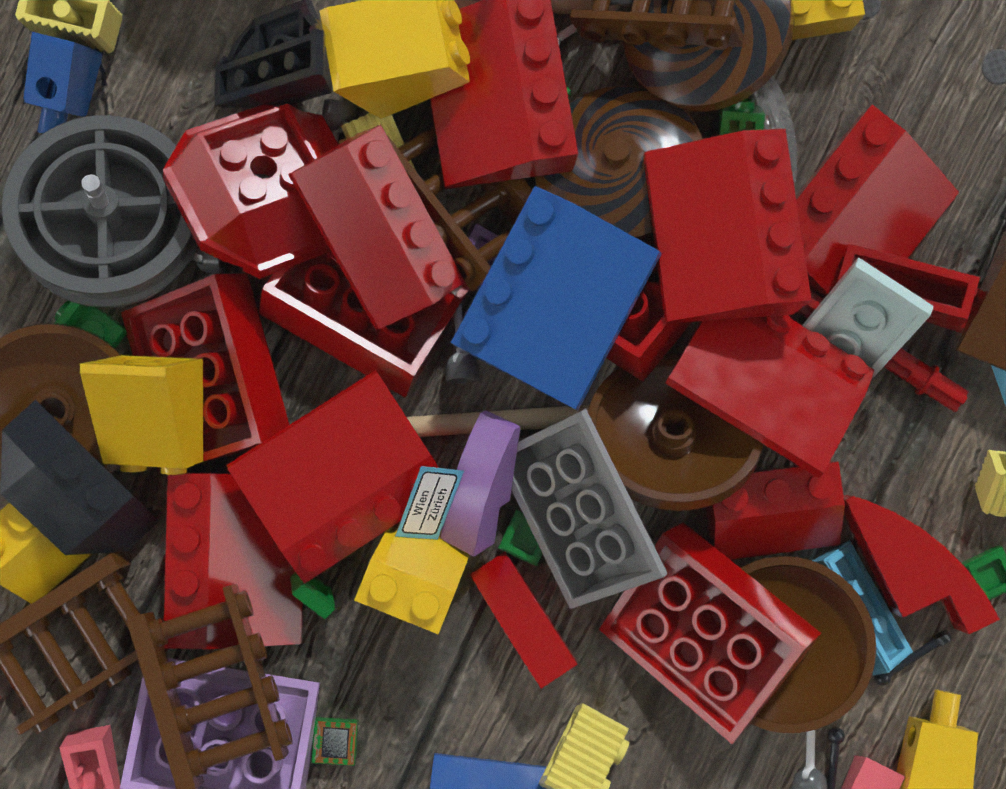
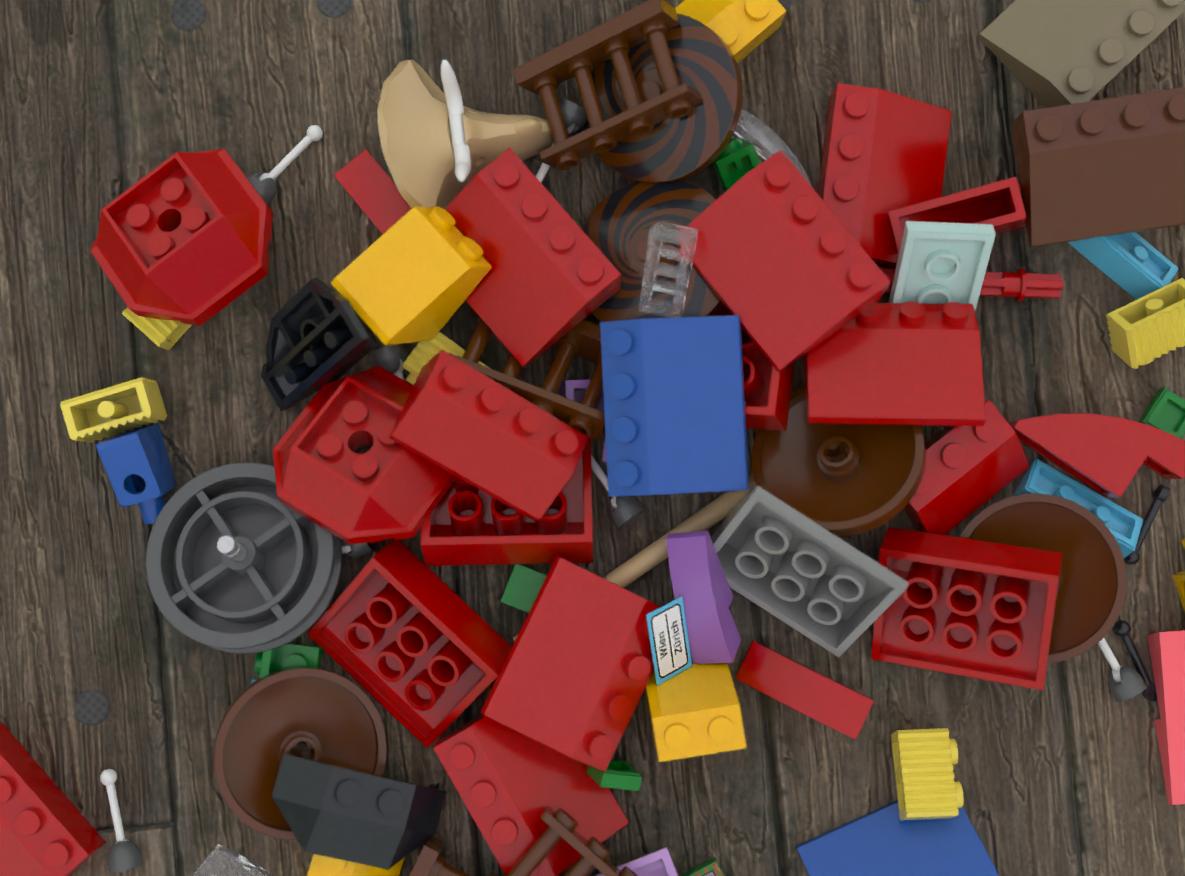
camera: 30 degrees left, 0 degrees up
yellow slope [80,355,203,475] -> none
green tile [498,509,543,566] -> none
none -> green tile [501,564,547,613]
none -> clear slope [638,222,698,318]

